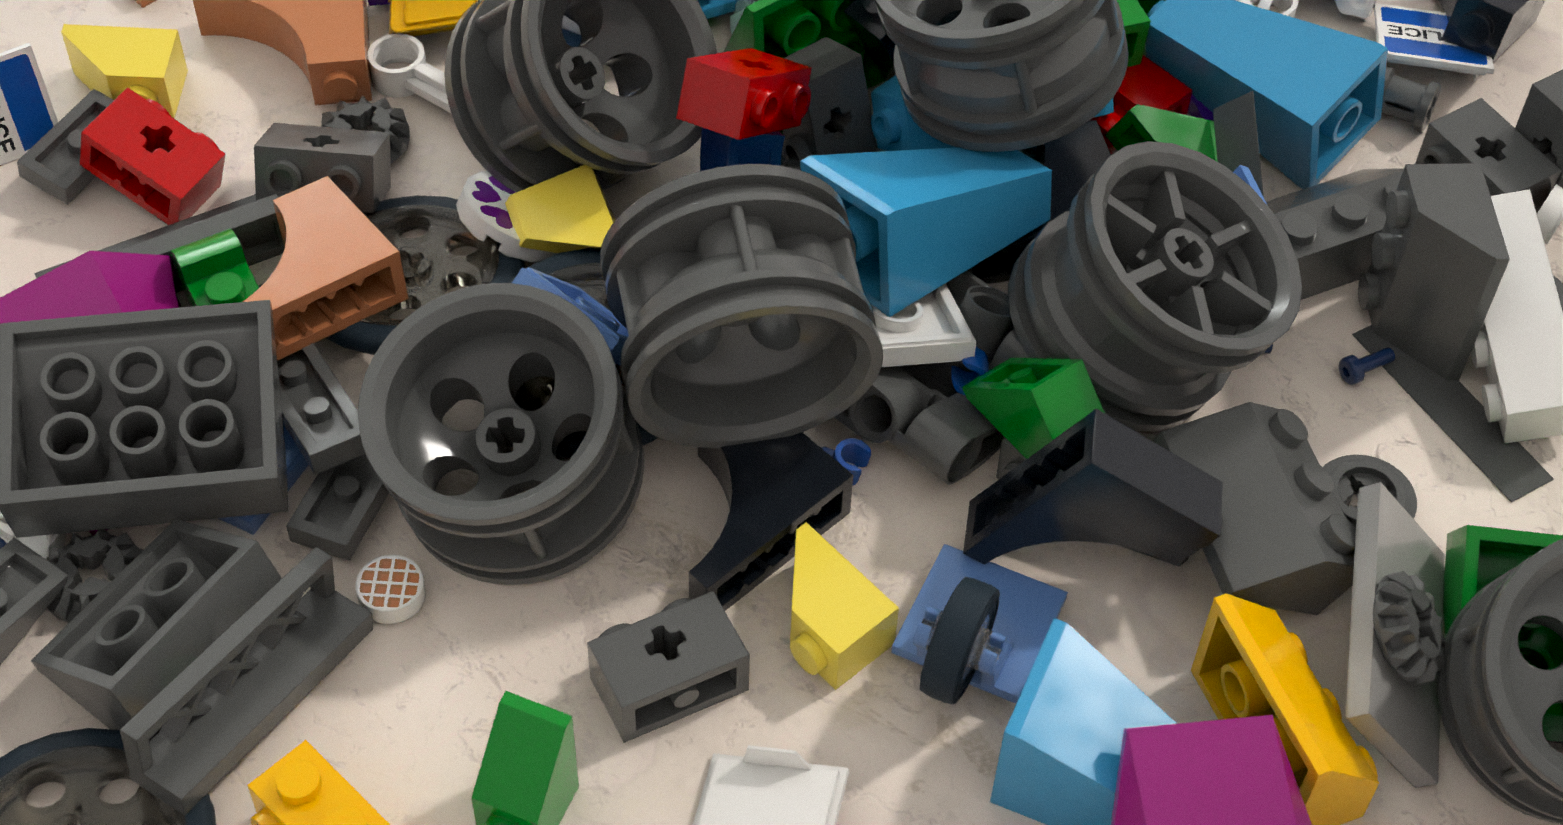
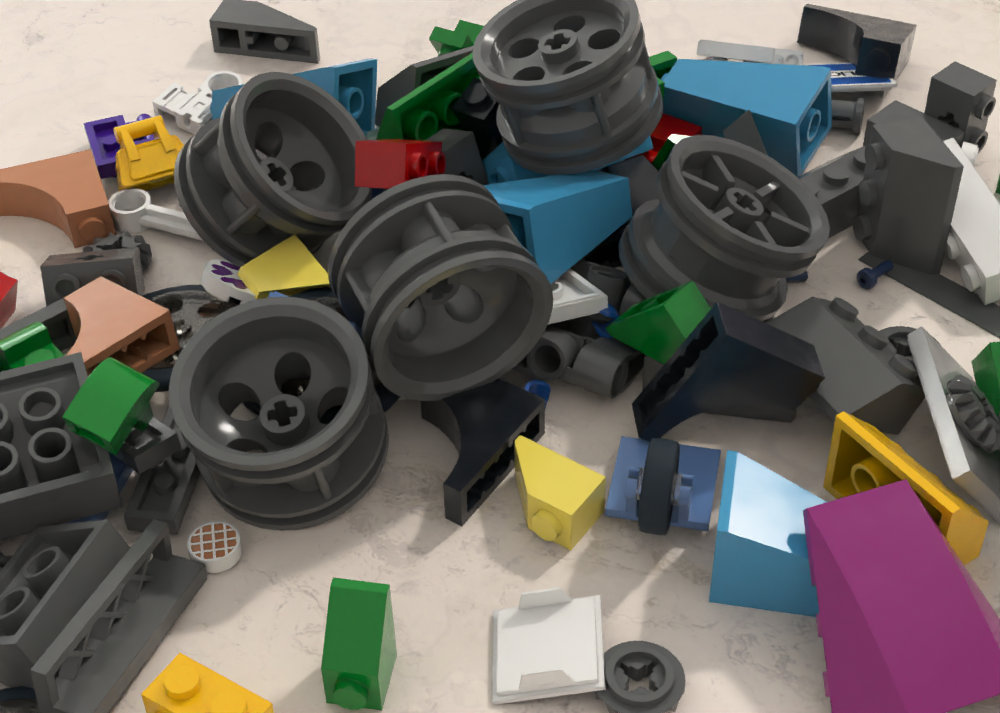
camera: 10 degrees left, 10 degrees down
dark grey brick [587,591,750,743] -> none
none -> green brick [62,357,160,455]

